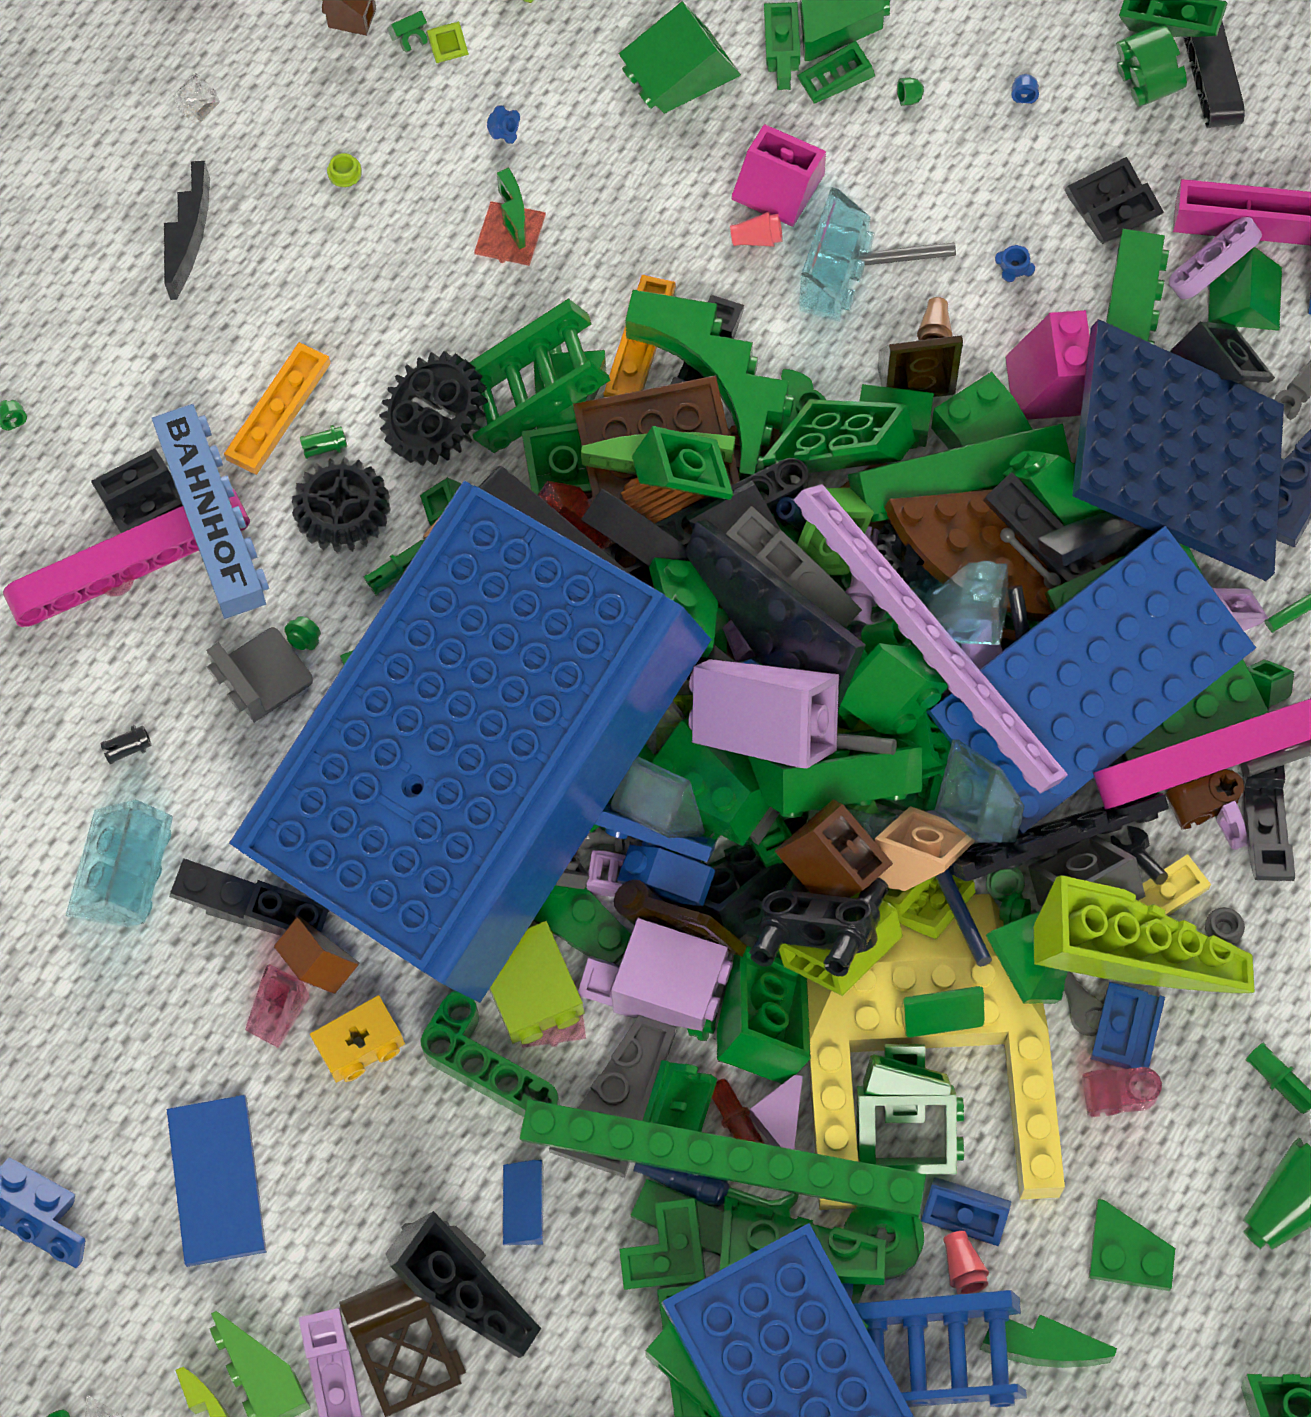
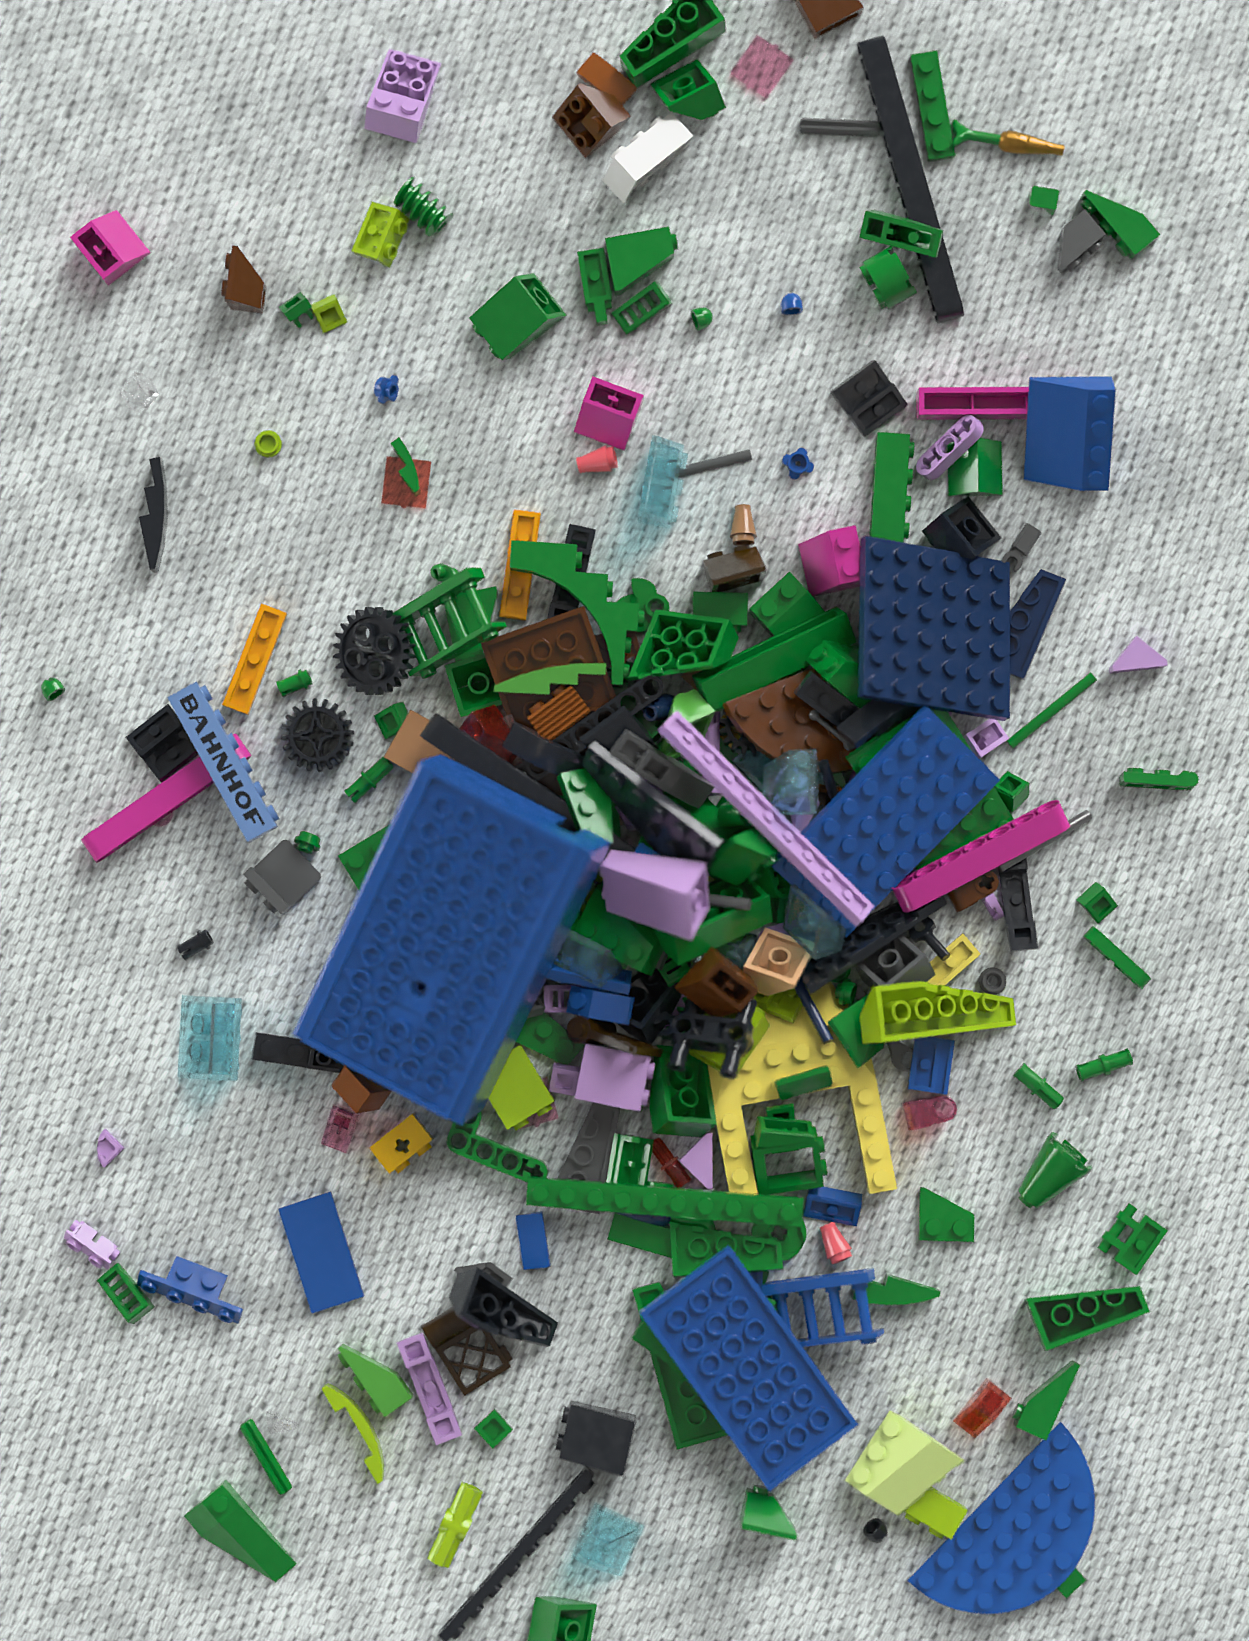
camera: 10 degrees left, 20 degrees up
green plate [619,1198,706,1290] -> none
green slope [632,426,733,500] -> none

